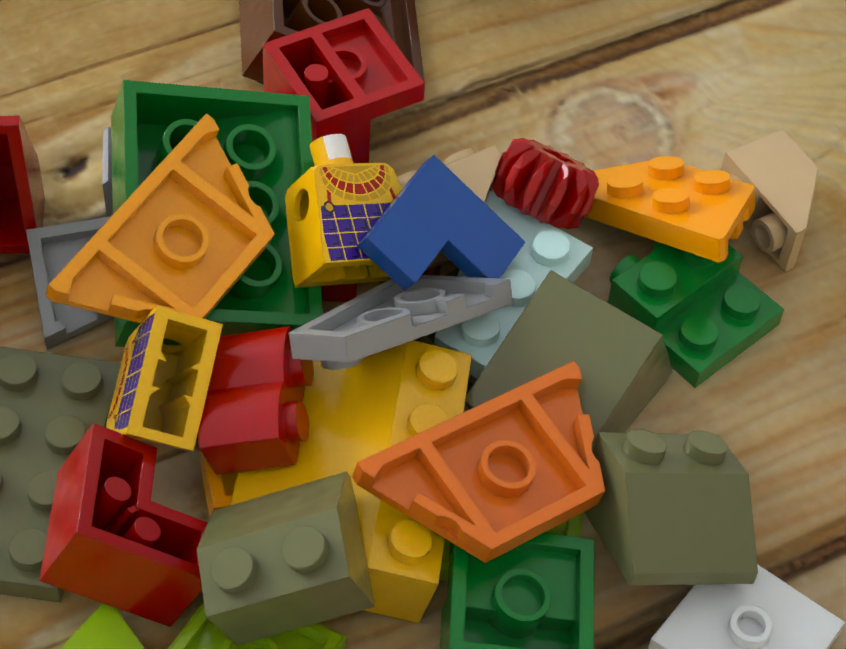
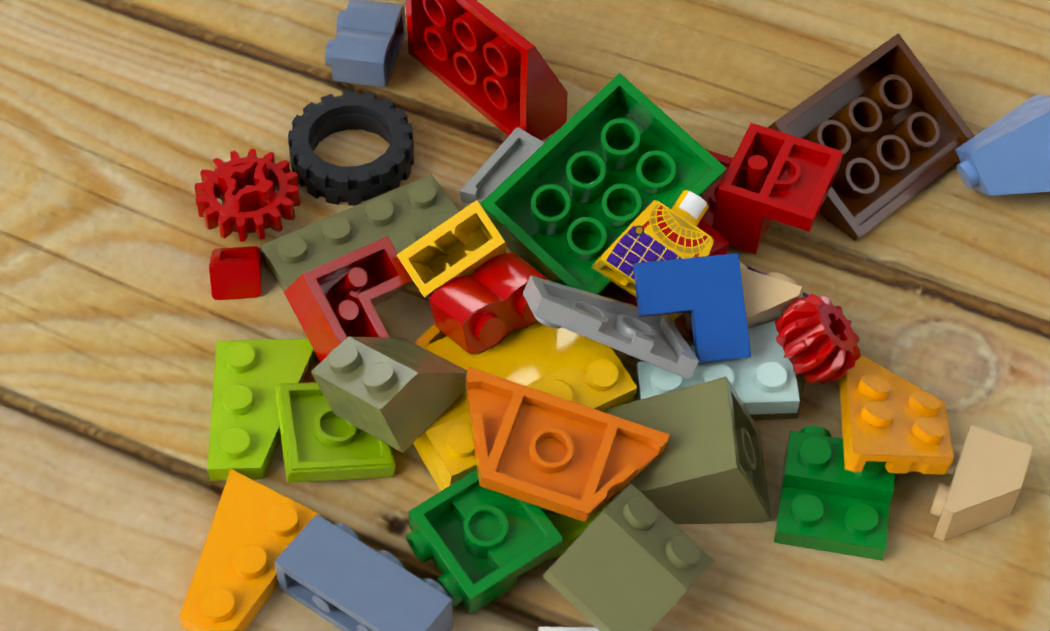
camera: 55 degrees right, 0 degrees up
light orange wing [45,113,275,323] -> none

